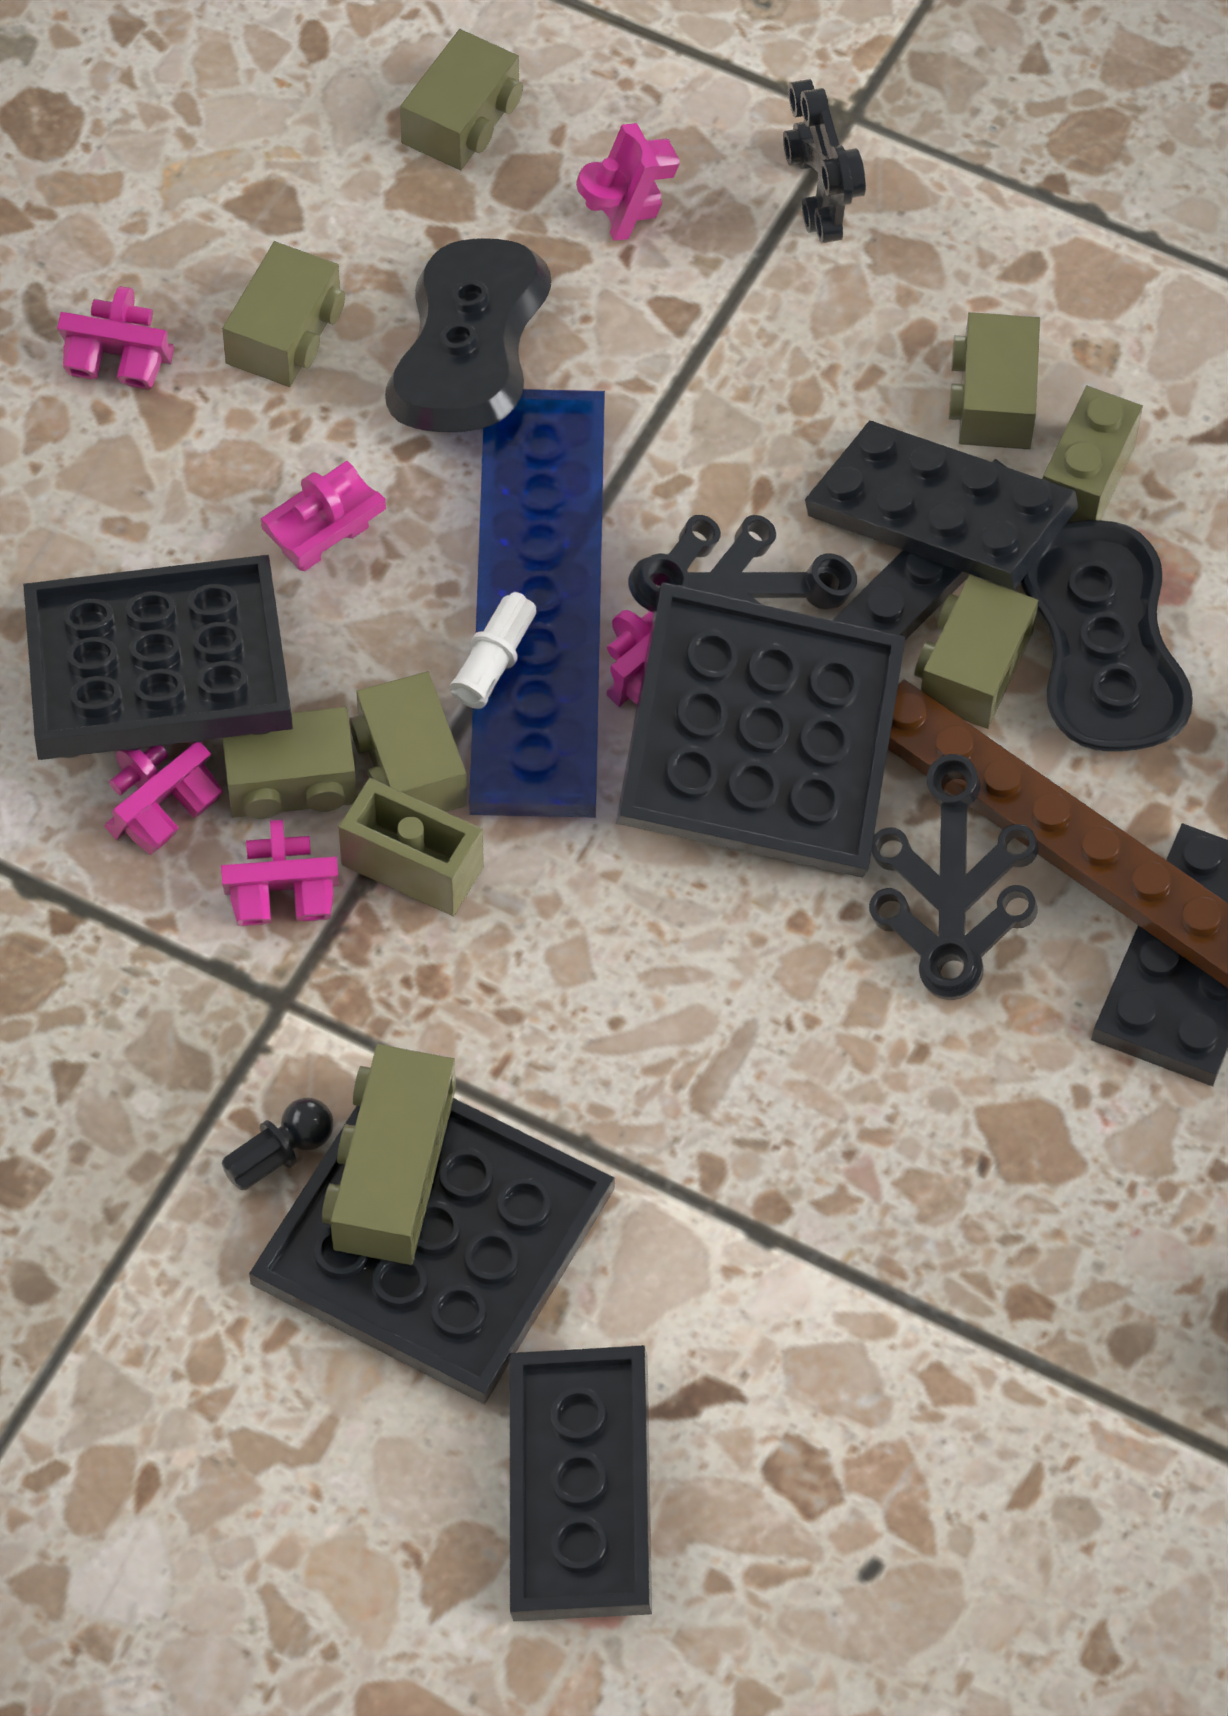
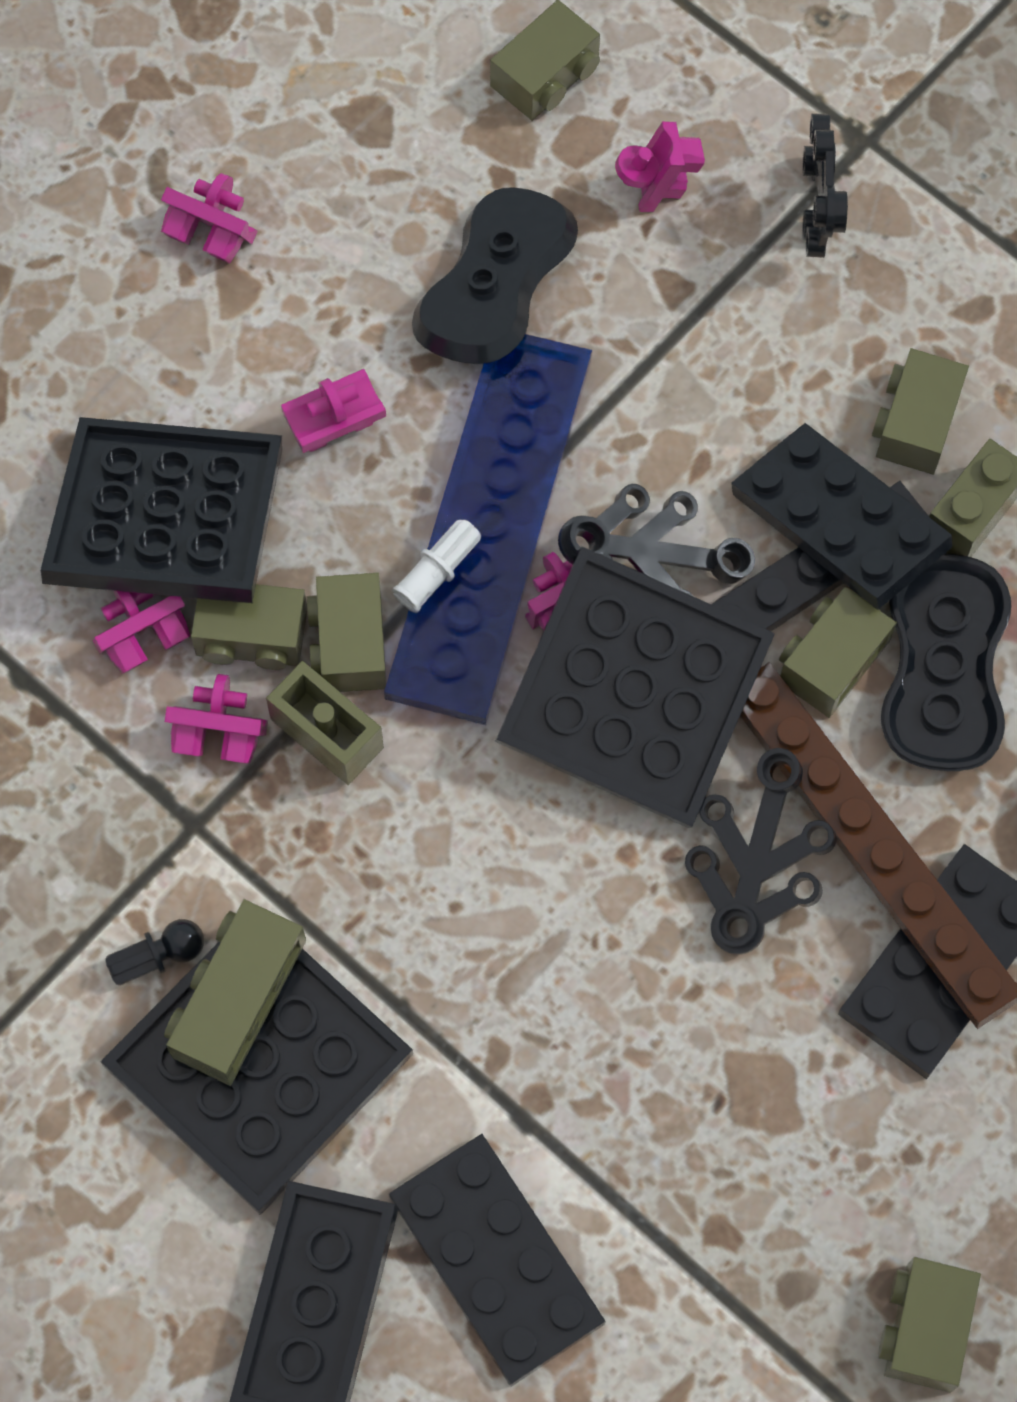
camera: 15 degrees right, 10 degrees up
olive brick [222,241,345,387] -> none
none -> black plate [389,1134,606,1387]

